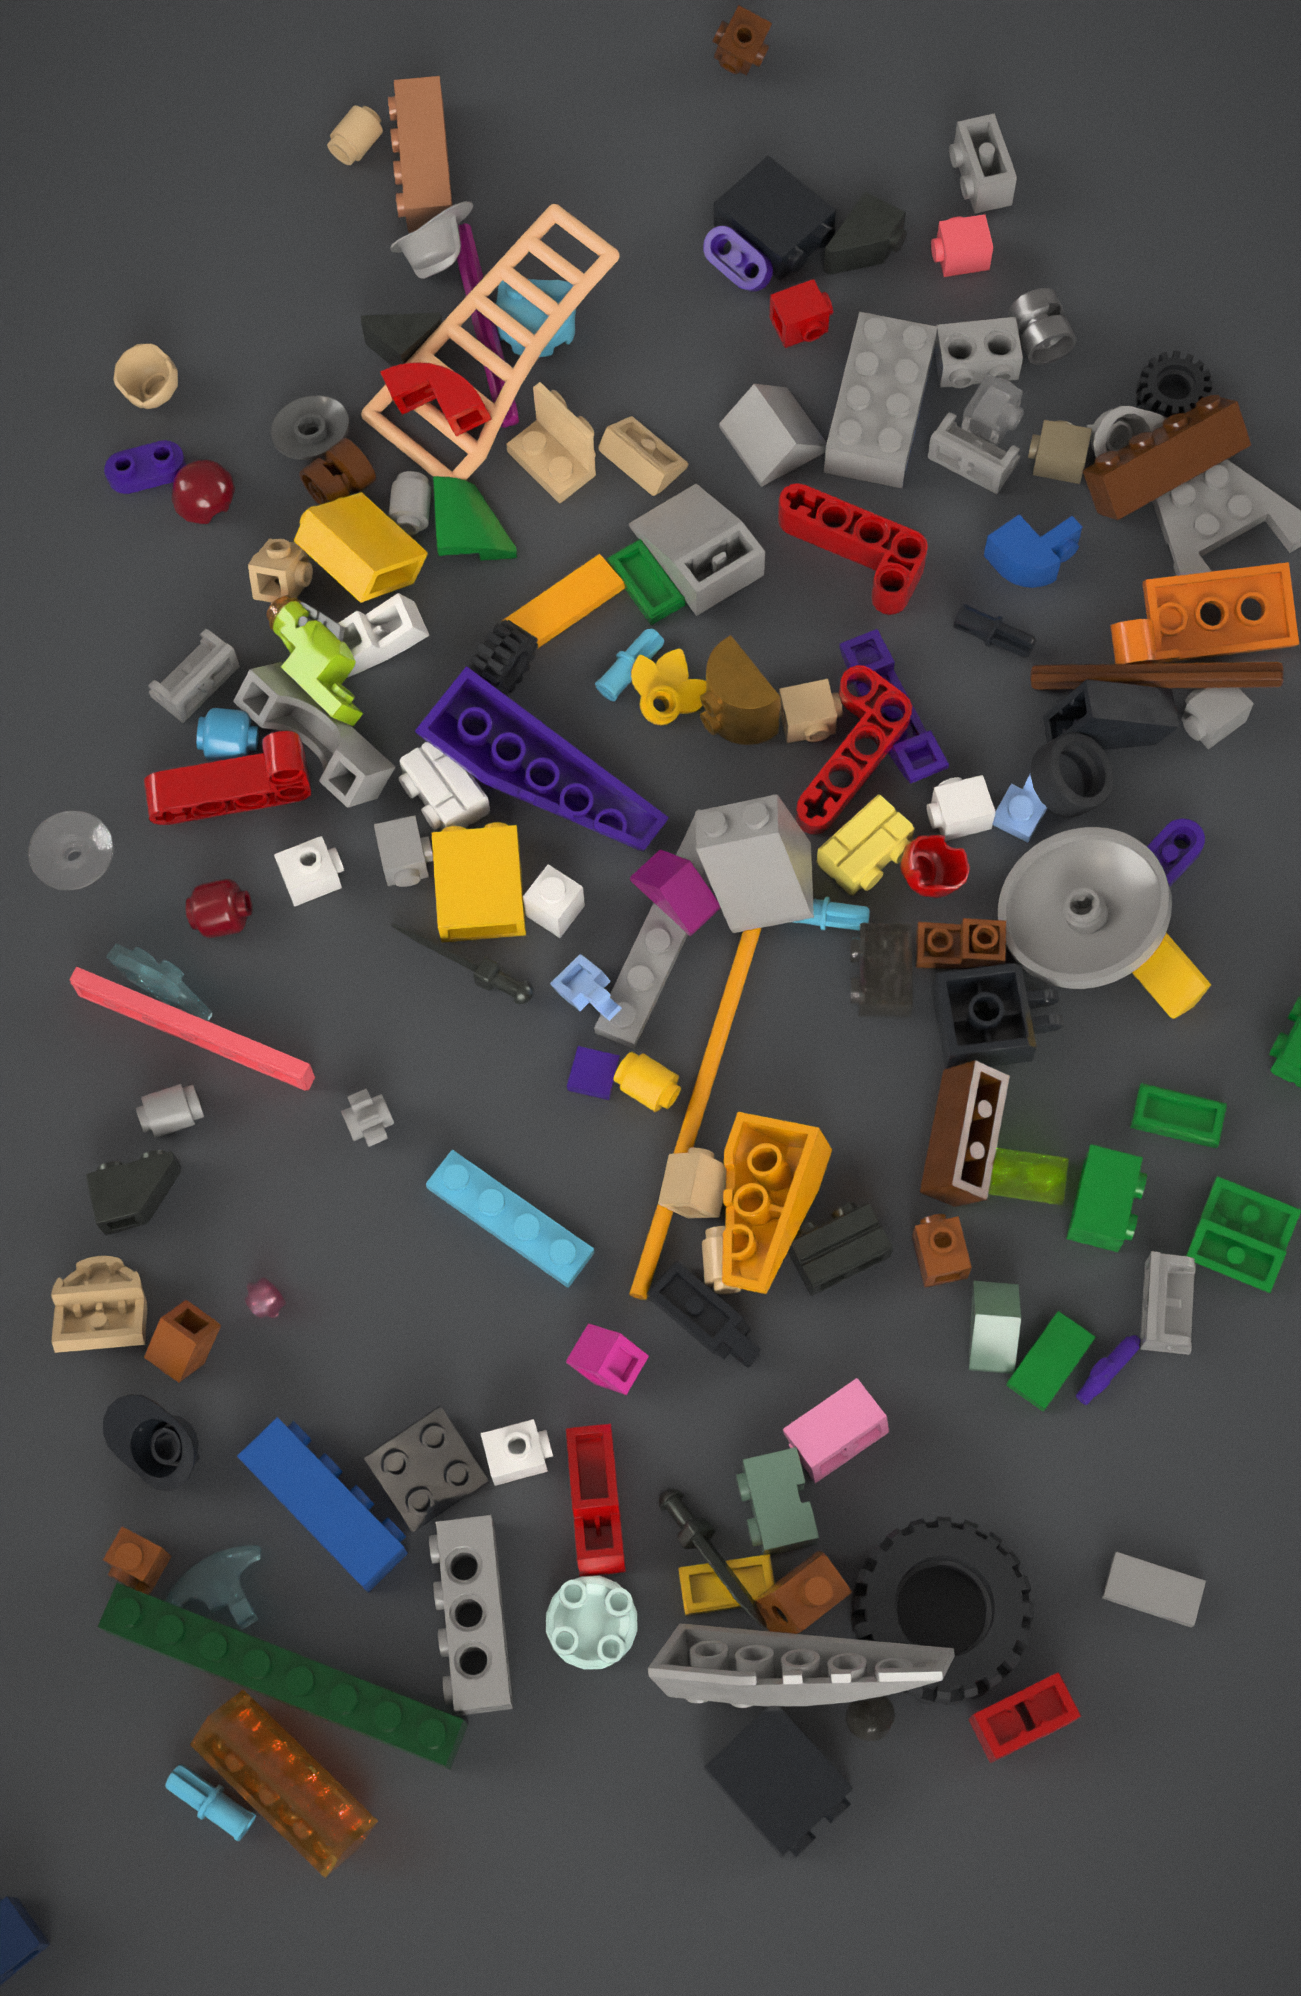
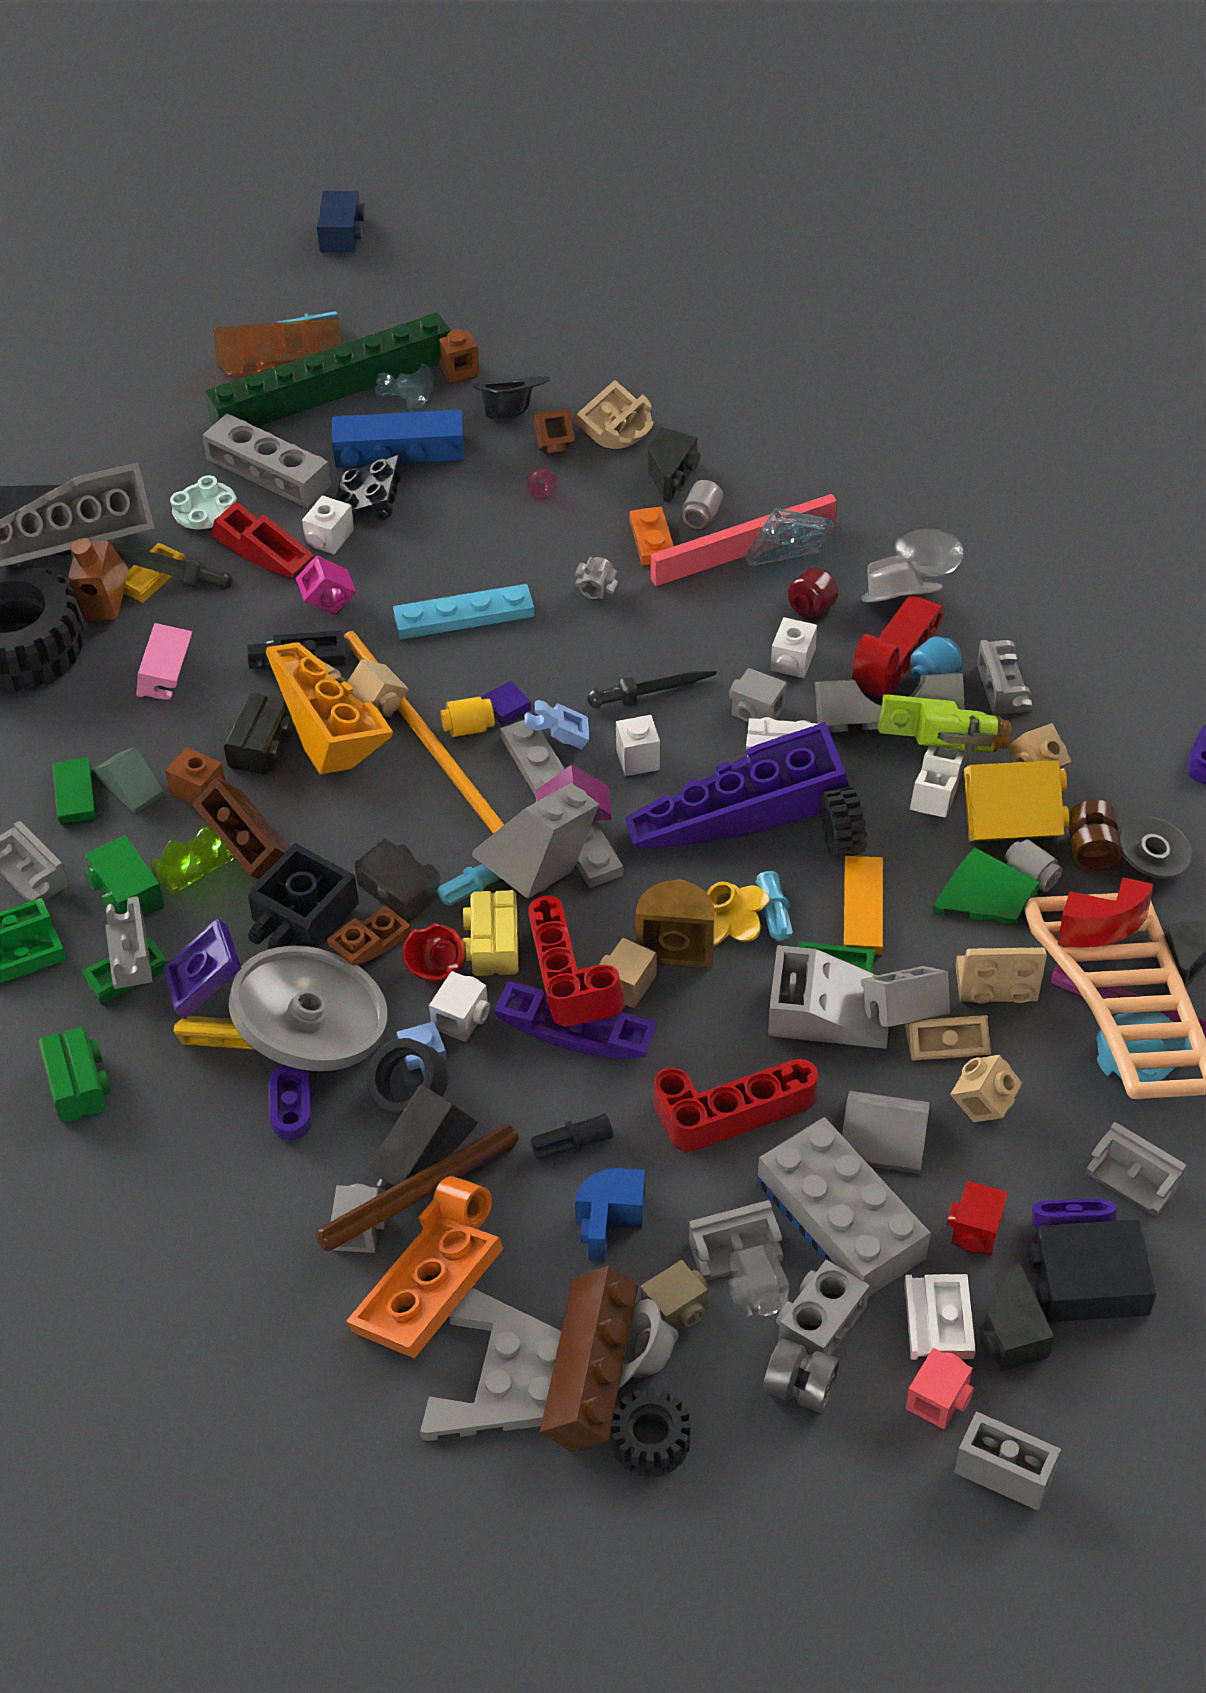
camera: 130 degrees right, 20 degrees down
dark red hair [171,459,235,524] -> none
yellow brick [432,822,526,943] -> none
sand green brick [736,1447,819,1556] -> none
dark purple piece [1075,1335,1140,1405] -> none
none -> light grey hinge [105,896,153,989]
none -> dark purple plate [163,919,242,1019]
none -> orange plate [629,506,674,566]
none -> light grey piece [861,556,943,602]
none -> light grey hinge [861,966,950,1027]
none -> white plate [904,1274,976,1360]
none -> tan brick [950,1055,1023,1122]
none -> light grey hinge [1085,1122,1187,1218]

